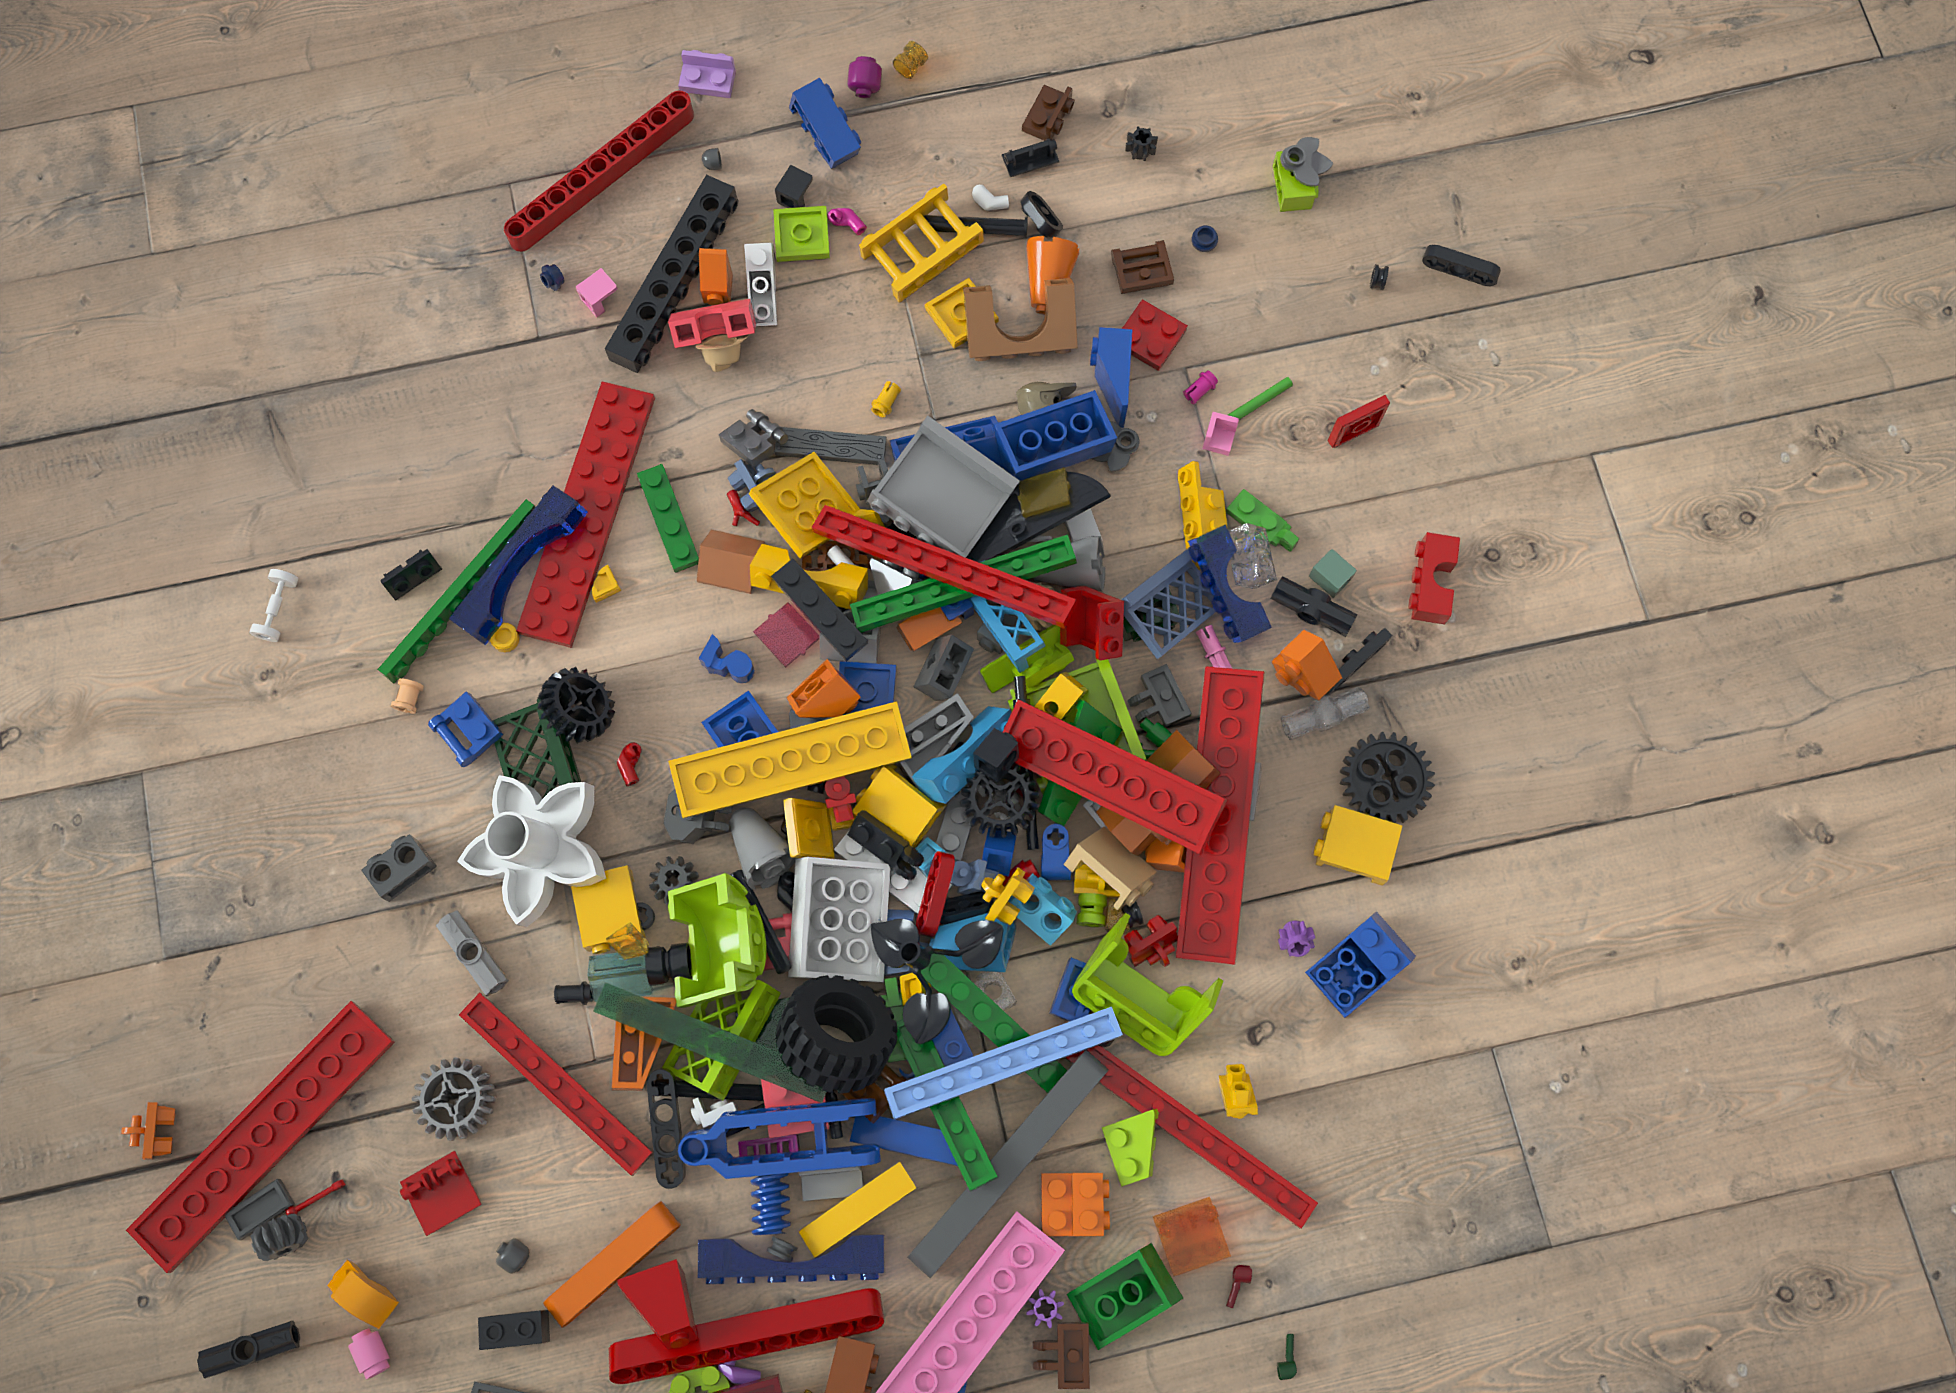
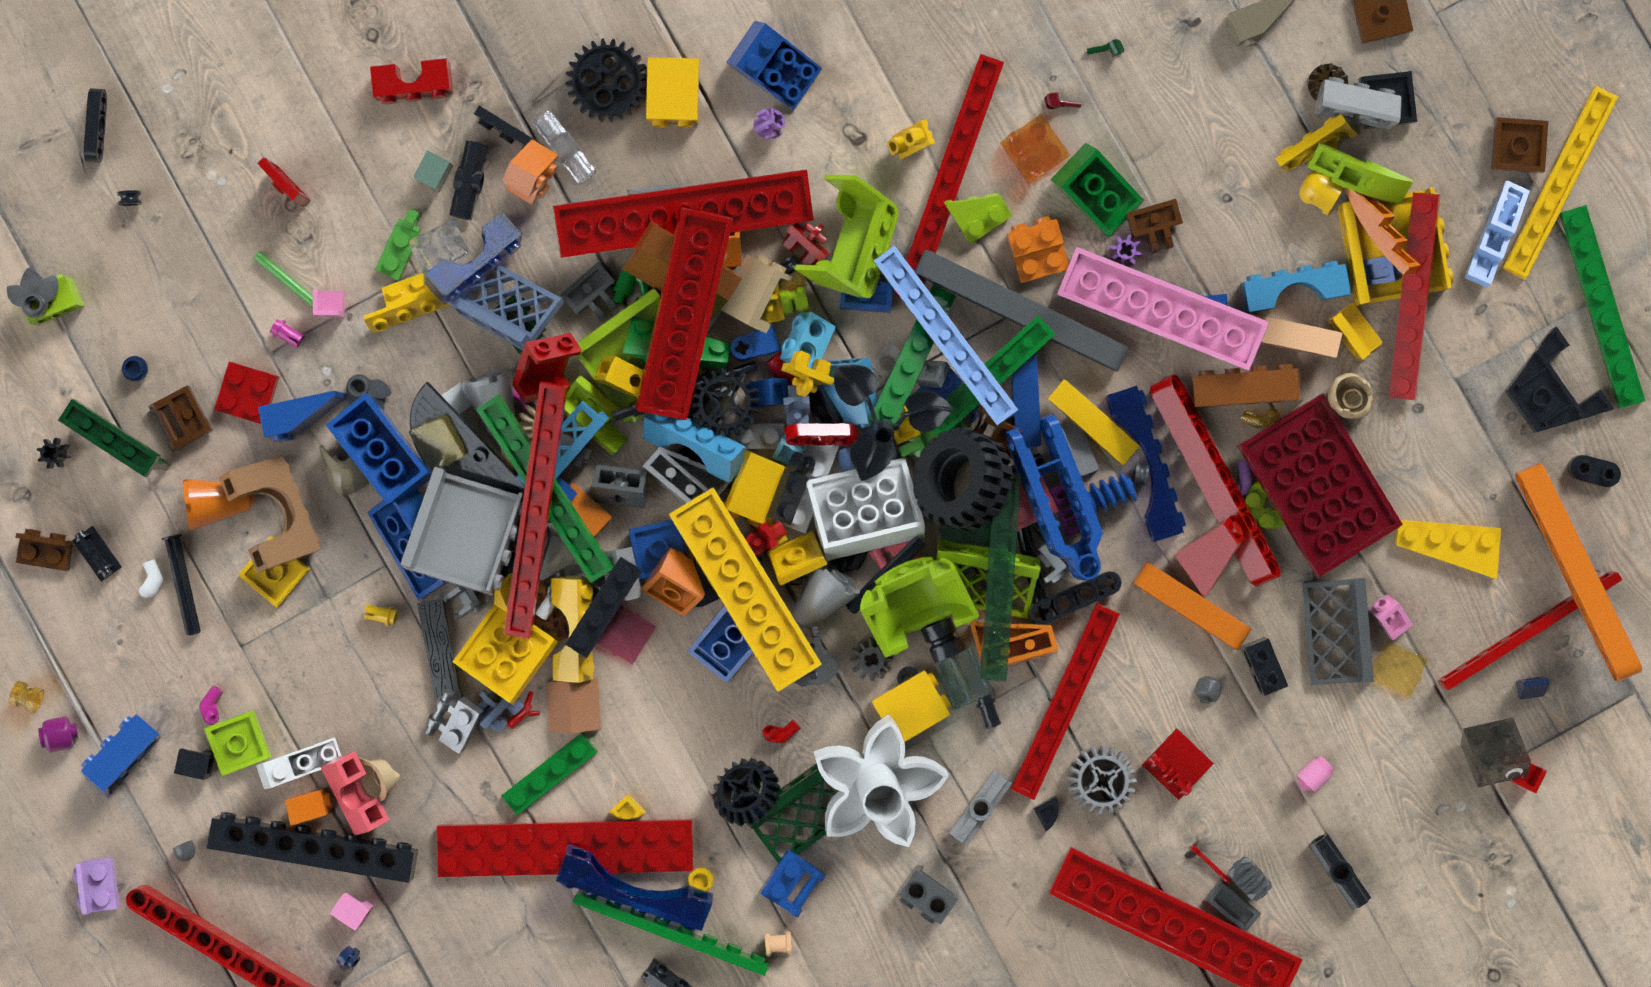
camera: 100 degrees left, 15 degrees up
light orange brick [327,1260,399,1329] -> none
clear yellow slope [606,922,649,960] -> none
blue leg [699,634,754,683] -> none
yellow fence [859,184,984,303] -> none
black brick [973,728,1019,782] -> none
black plate [1020,191,1063,238] -> none
bright pink axle [1196,625,1233,669] -> none
none -> dark green fence [58,399,171,477]
none -> dark grey tile [916,360,950,388]
none -> black tile [1033,796,1059,831]

